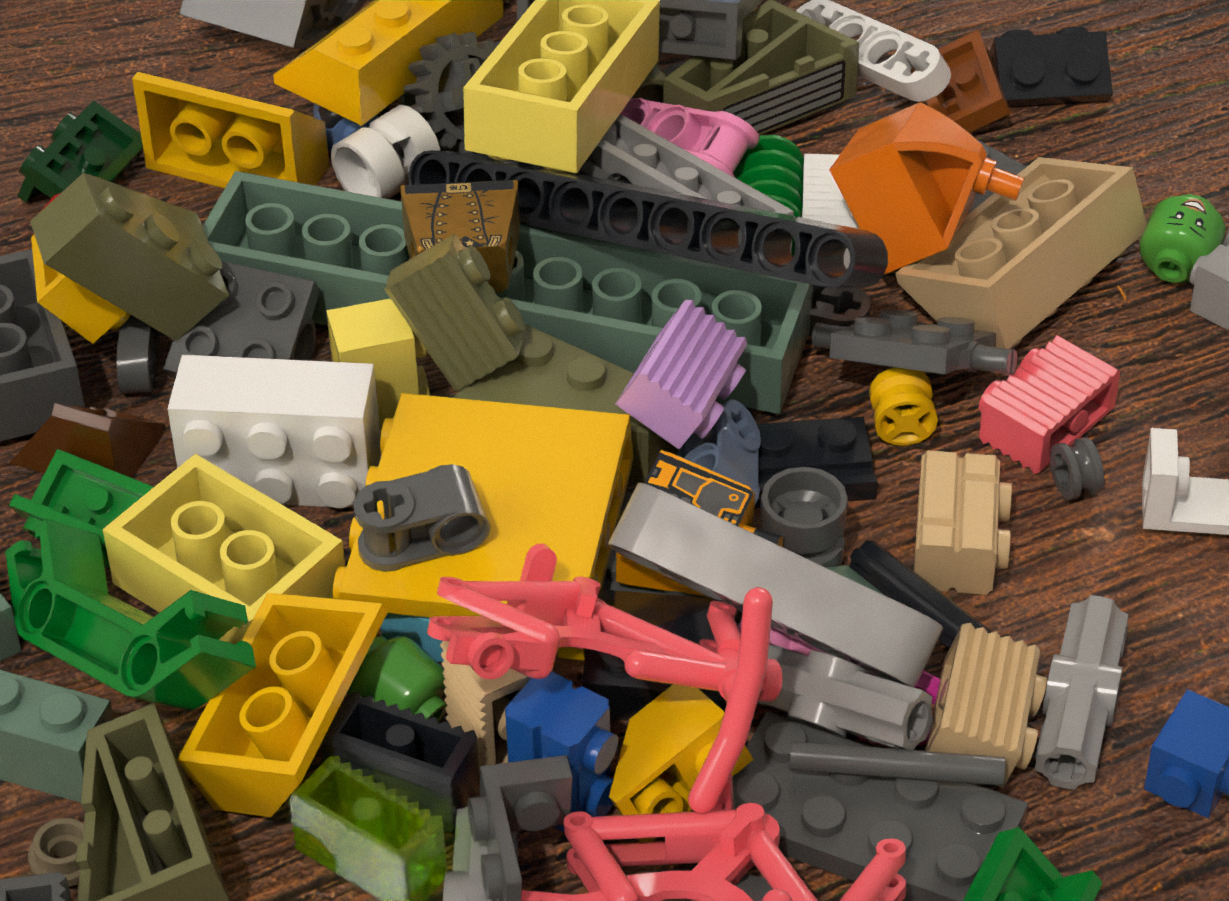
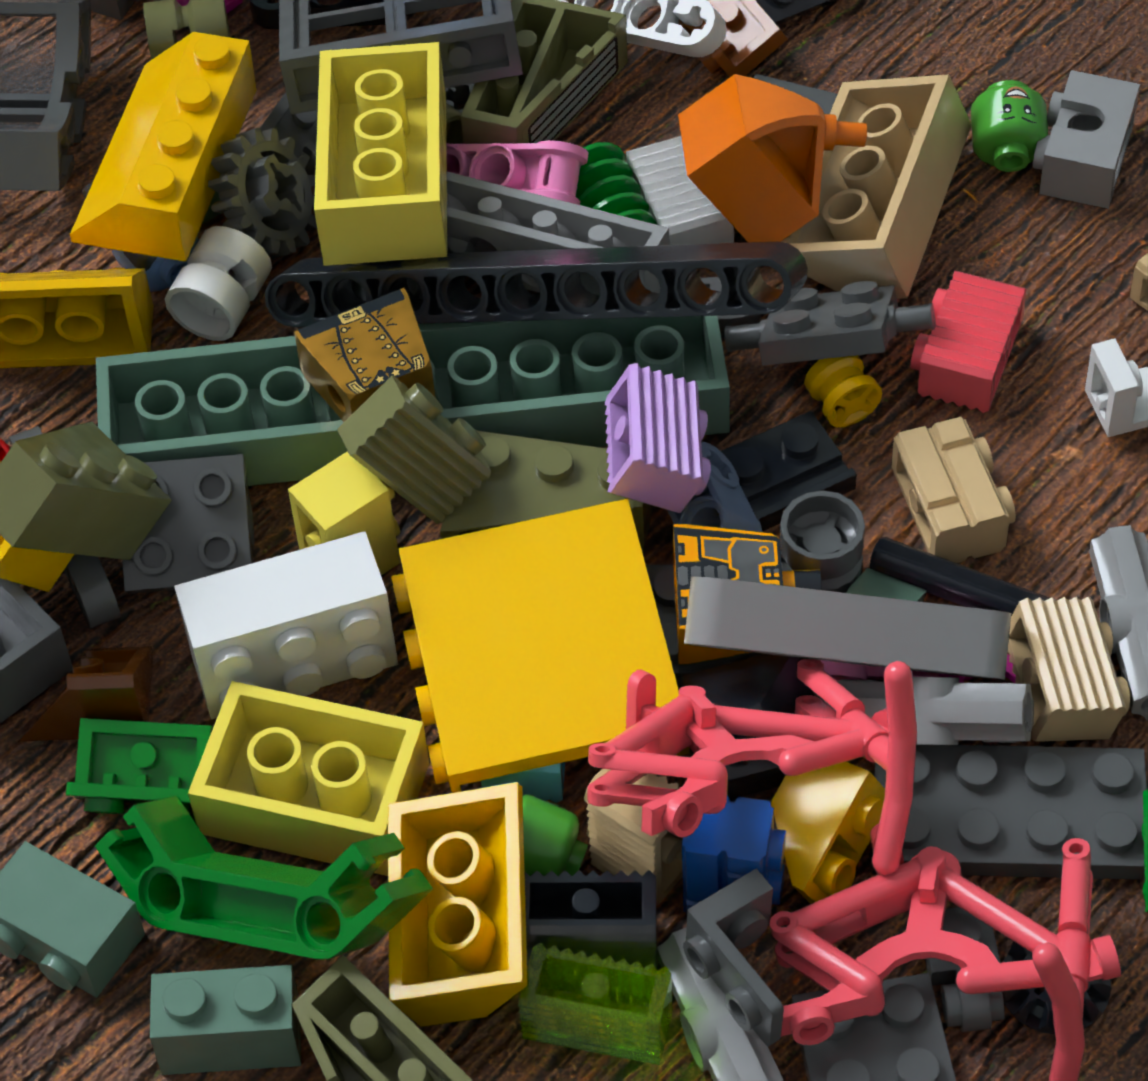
camera: 20 degrees left, 10 degrees up
dark grey piece [353,464,491,572] -> none
dark grey bar [789,741,1005,786] -> none
dark grey bush [1050,437,1104,500] -> none

